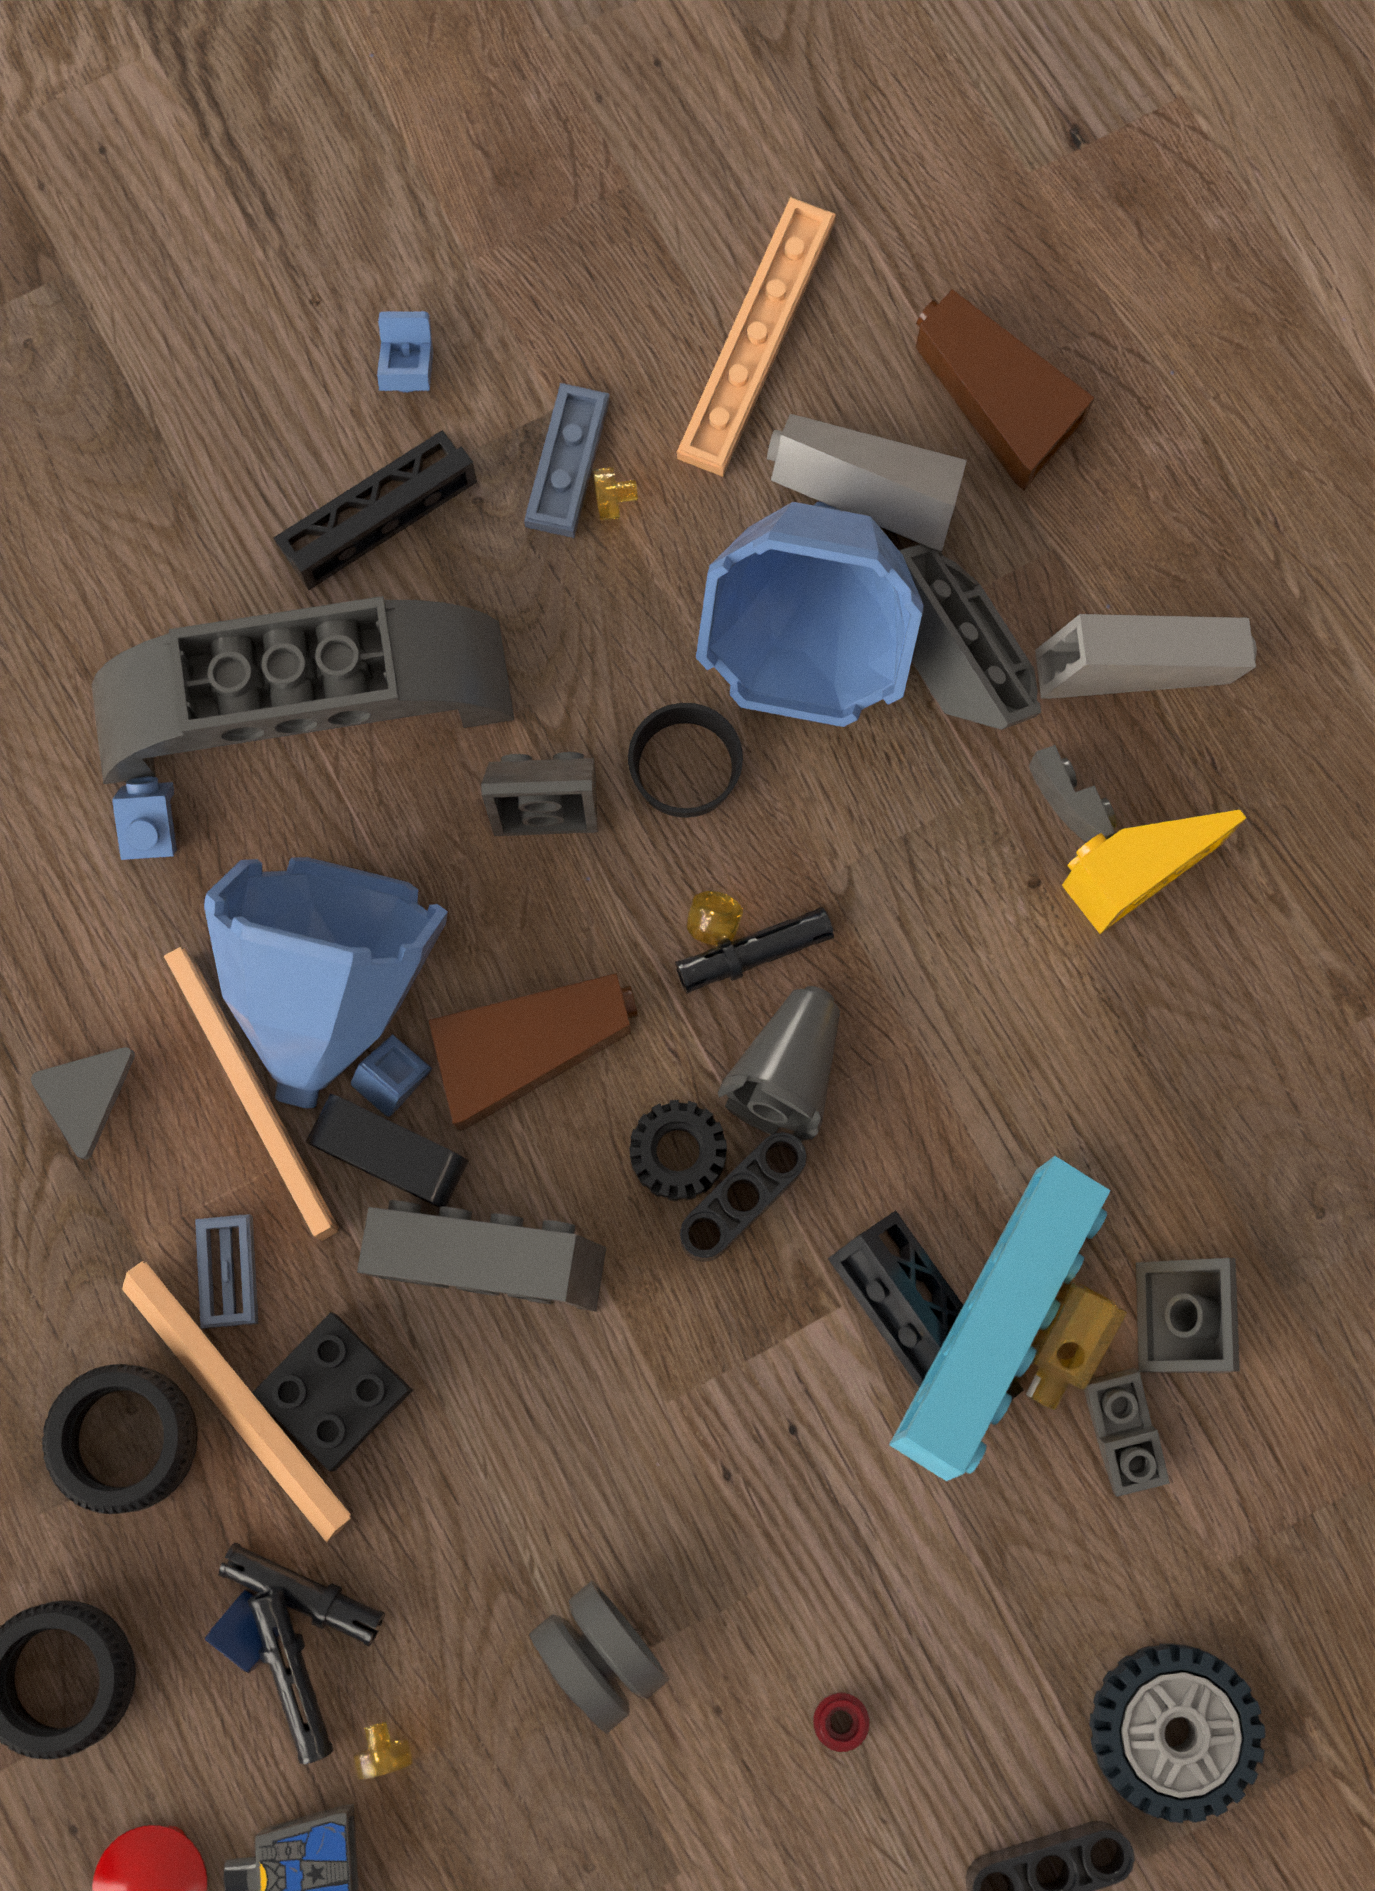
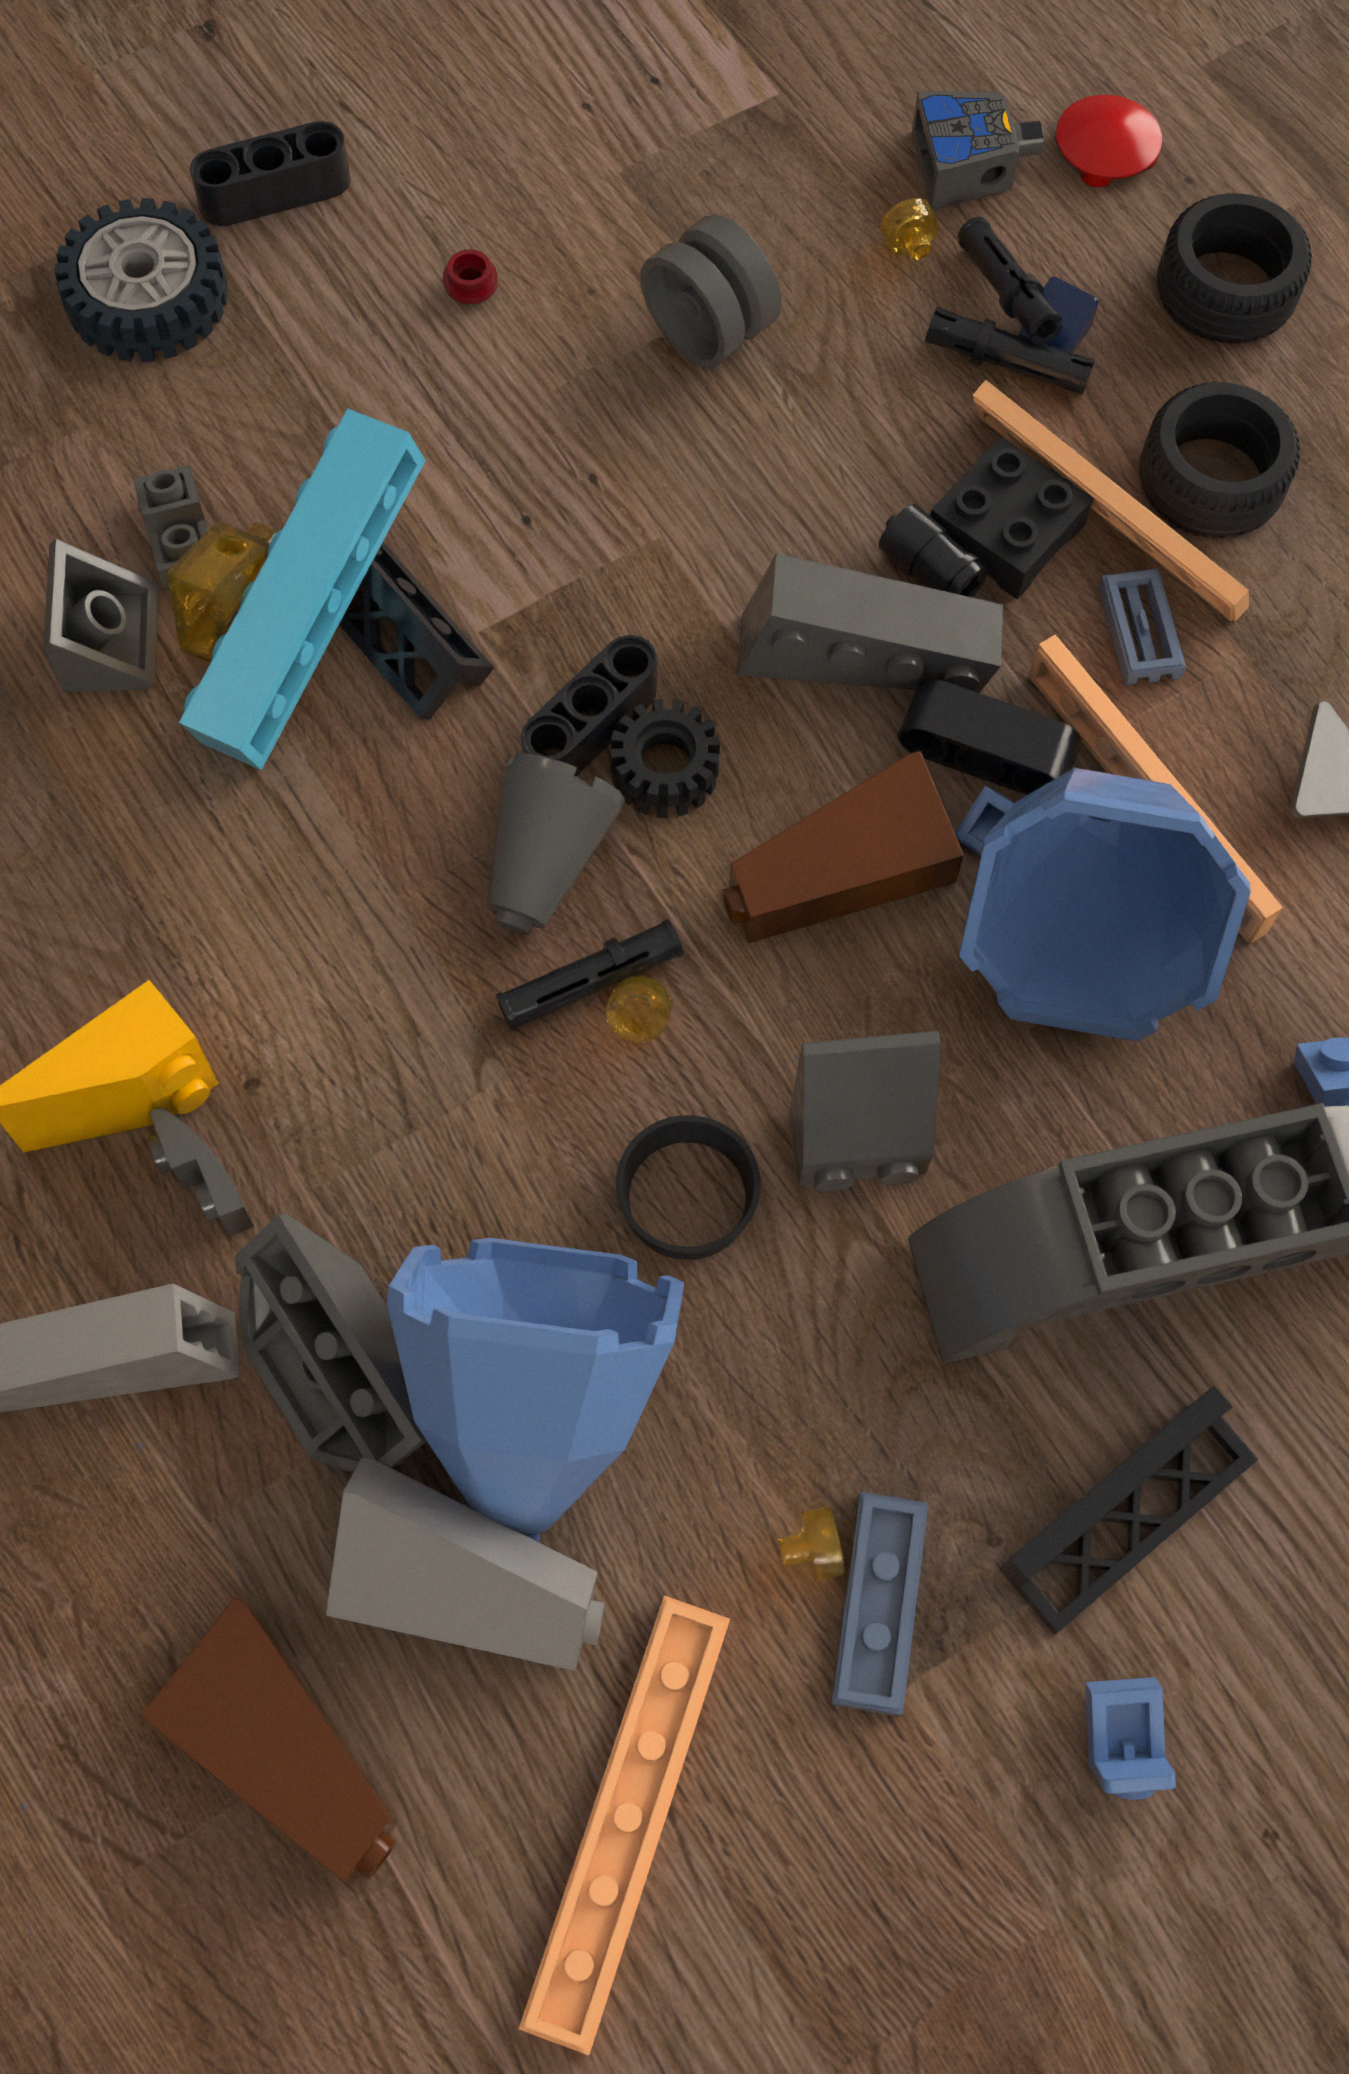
camera: 175 degrees right, 10 degrees down
none -> black piece [878,504,988,597]

